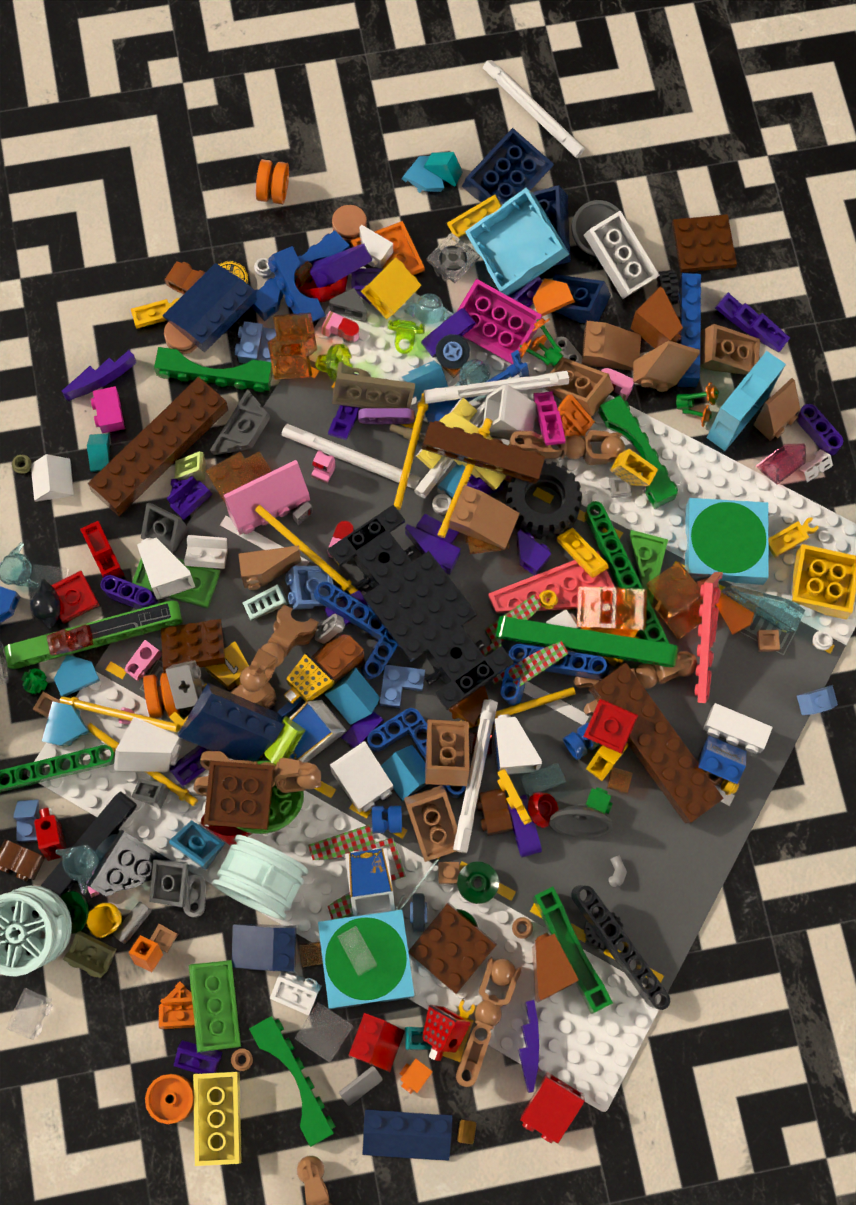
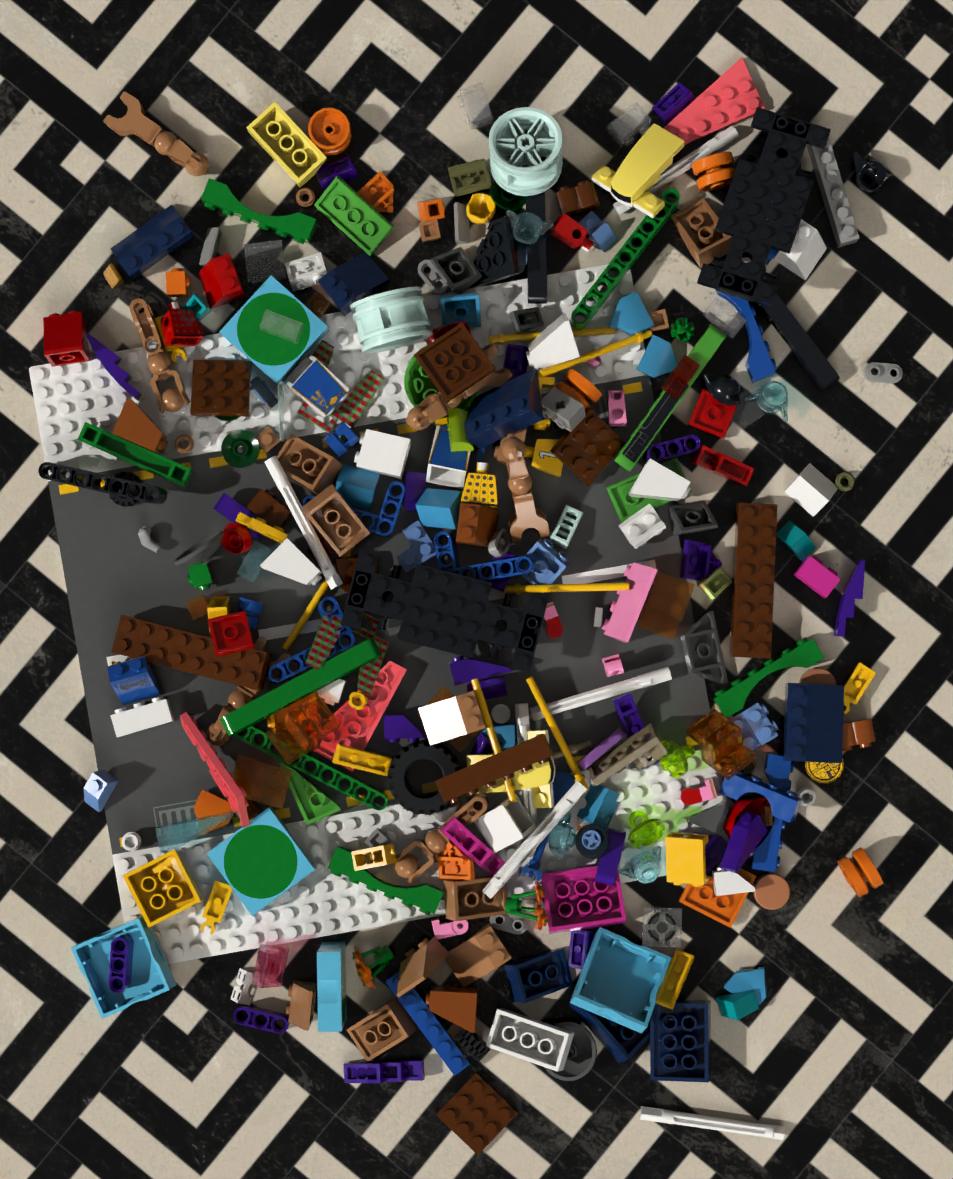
camera: 150 degrees right, 15 degrees up
medium nougat slope [239,545,301,590] -> none
orange slope [532,278,575,317] -> none
medium nougat plate [757,630,780,652] -> none

